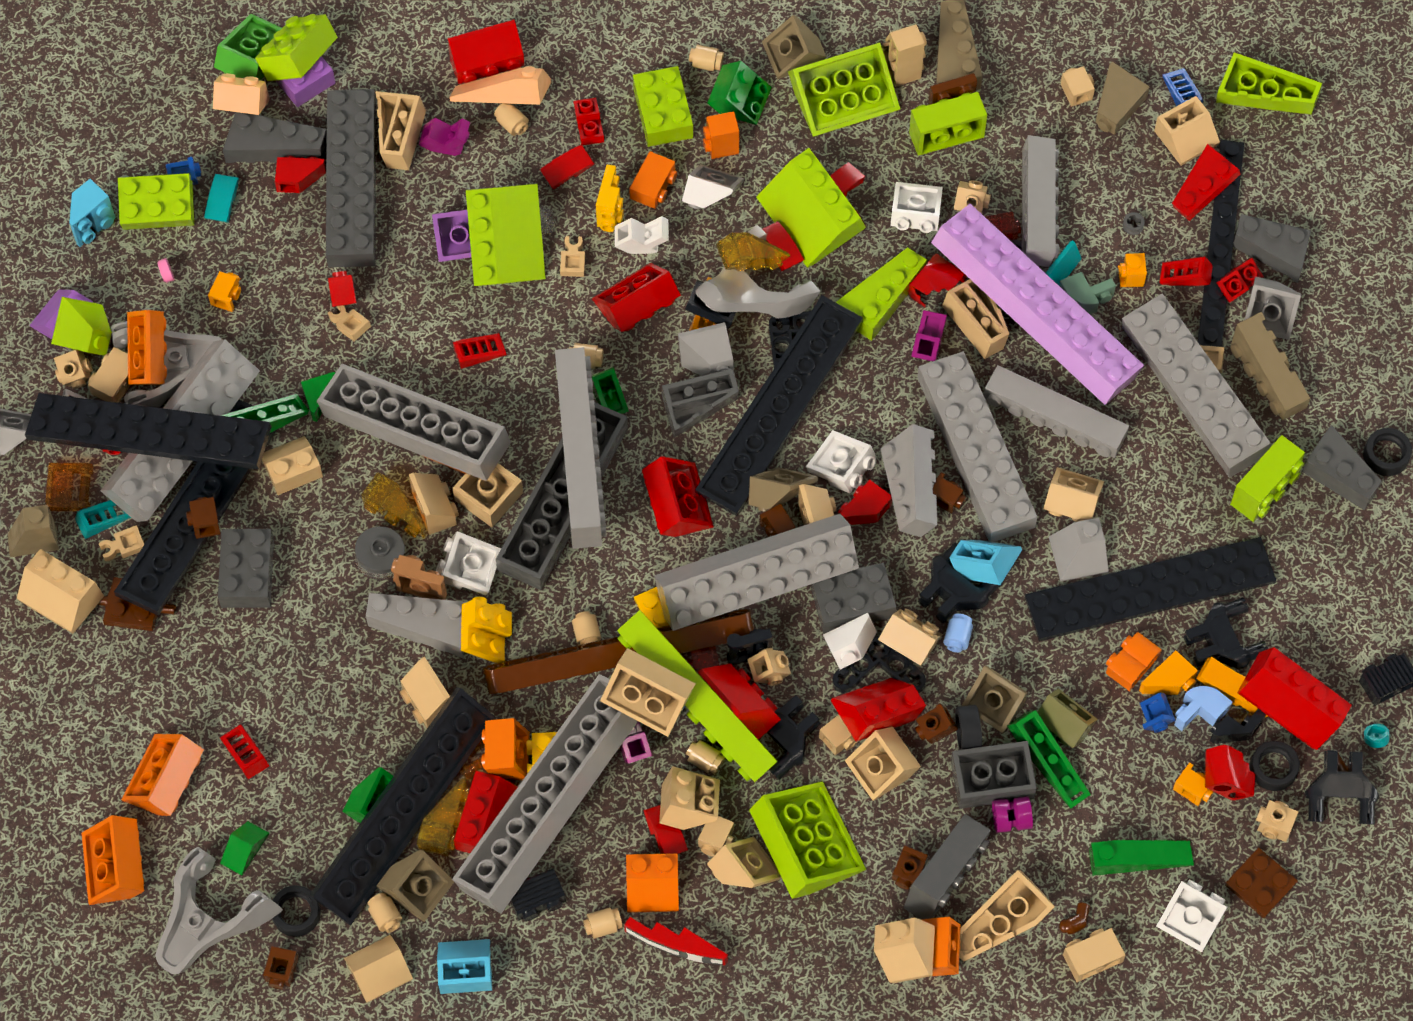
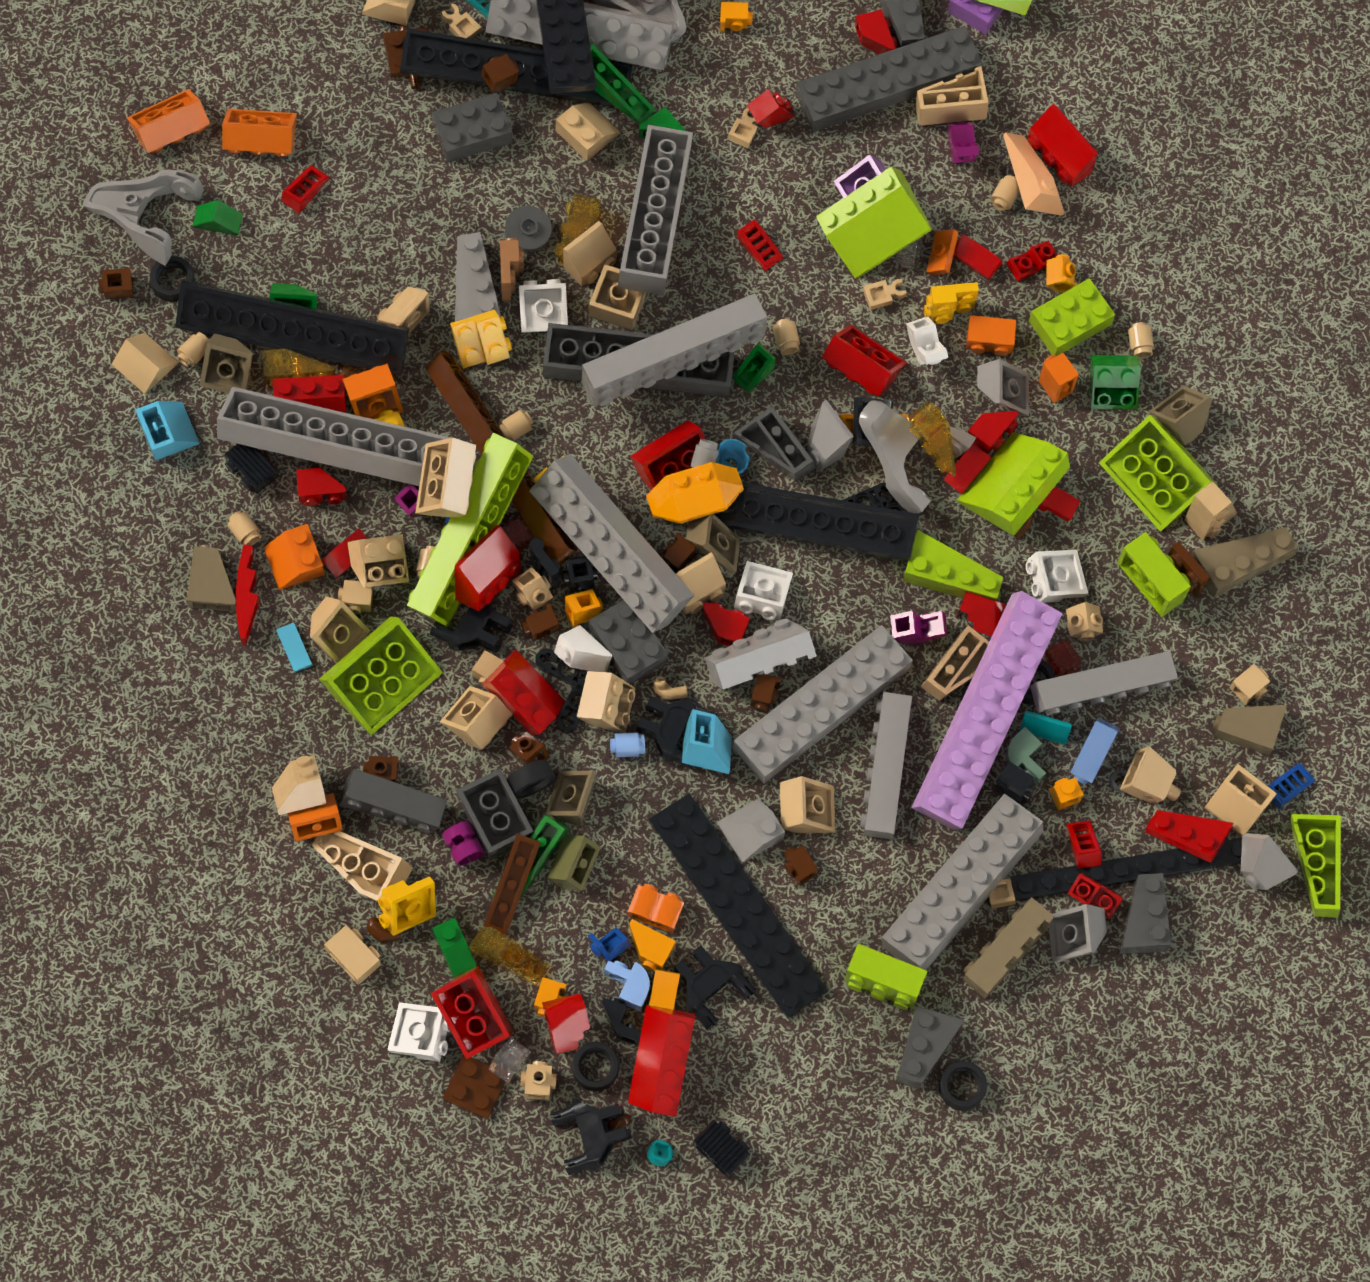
camera: 65 degrees right, 5 degrees up
none -> dark tan slope [187,545,236,612]
none -> medium azure piece [276,623,312,673]
none -> red slope [296,468,347,507]
none -> yellow plate [378,876,436,936]
none -> red slope [430,966,513,1059]
none -> clear yellow slope [469,927,551,987]
none -> reddish brown plate [483,833,541,935]
none -> clear brick [489,1038,531,1084]
none -> reddish brown brick [521,603,559,641]
none -> black brick [562,557,598,593]
none -> light orange brick [565,589,603,628]
none -> light orange wedge [646,462,744,524]
none -> tan arm [653,677,688,701]
none -> light grey brick [691,439,719,467]
none -> dark azure hair [716,439,750,476]
none -> reddish brown brick [783,845,818,887]
none -> orange plate [926,229,959,276]
none -> red slope [967,411,1019,454]
none -> black brick [994,761,1036,804]
none -> light orange brick [1046,254,1078,293]
none -> medium blue slope [1070,717,1120,784]
none -> tan torso [1120,746,1181,804]
none -> light grey slope [1241,833,1298,890]

